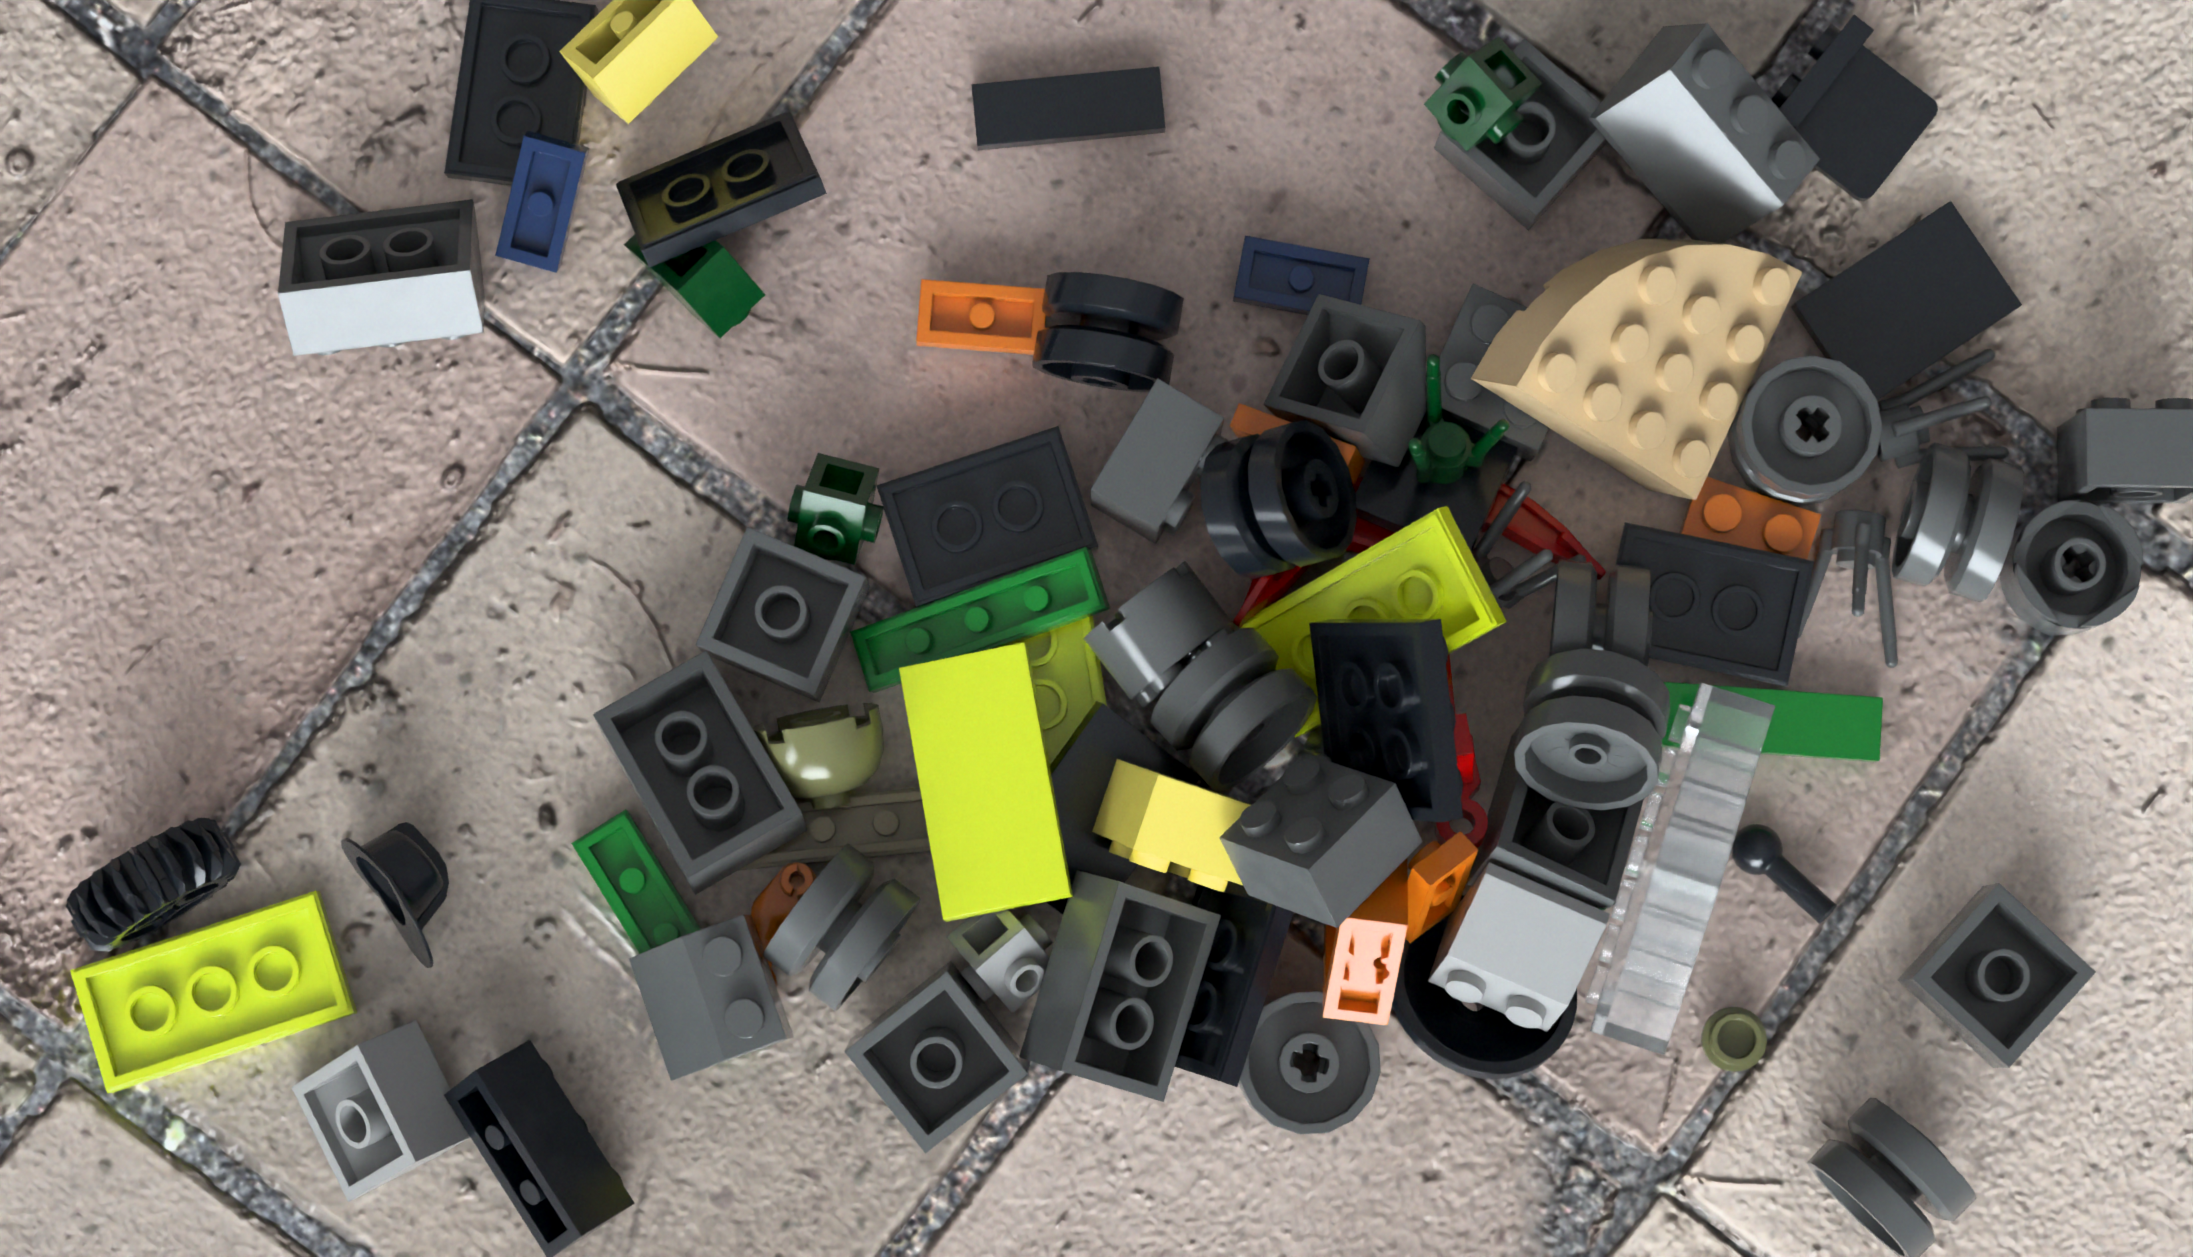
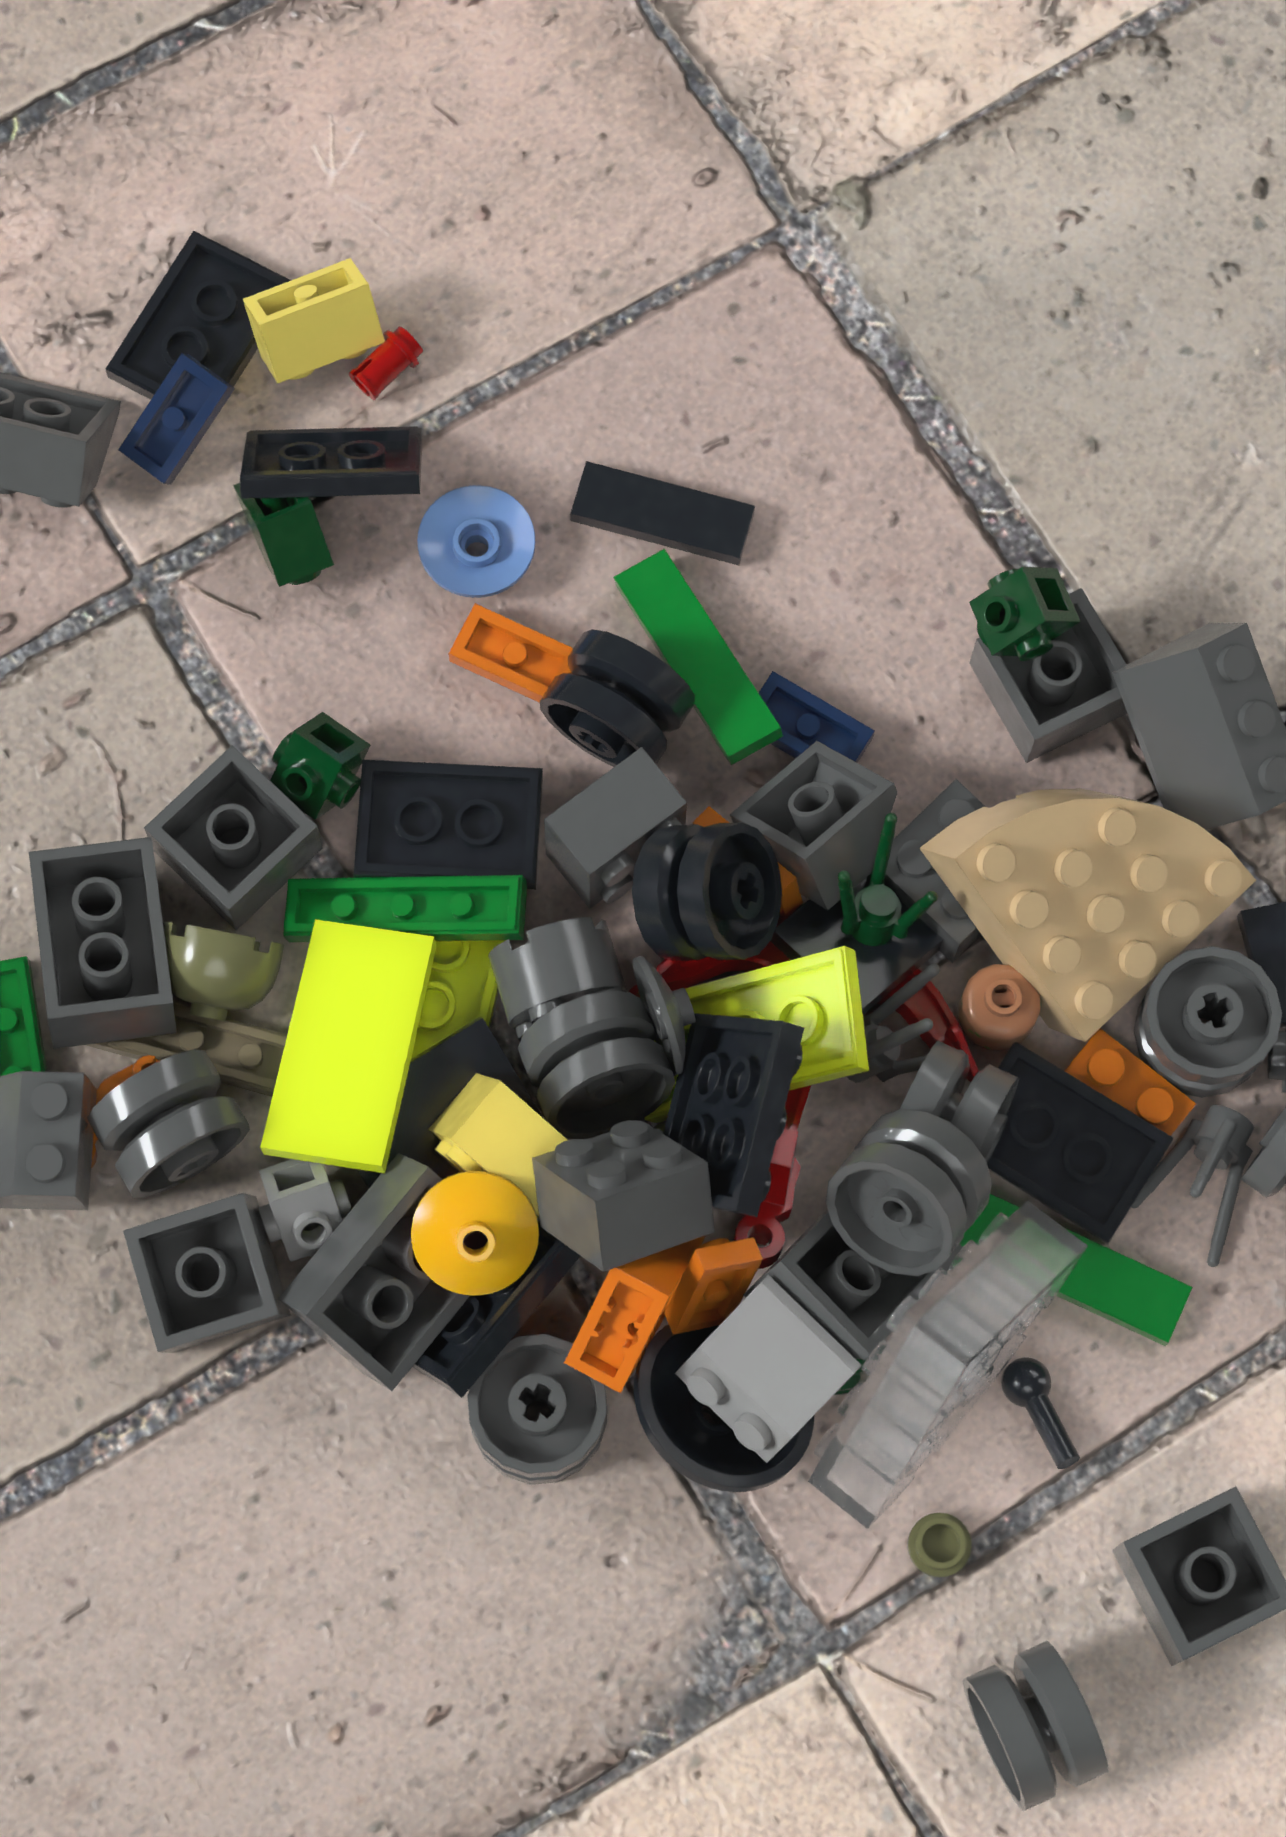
camera: 20 degrees right, 10 degrees down
none -> red pin [349,326,423,400]
none -> yellow dish [411,1171,539,1296]
none -> medium blue dish [417,485,535,598]
none -> green tile [613,549,783,766]
none -> dark grey dish [633,956,696,1076]
none -> nougat head [958,964,1041,1050]

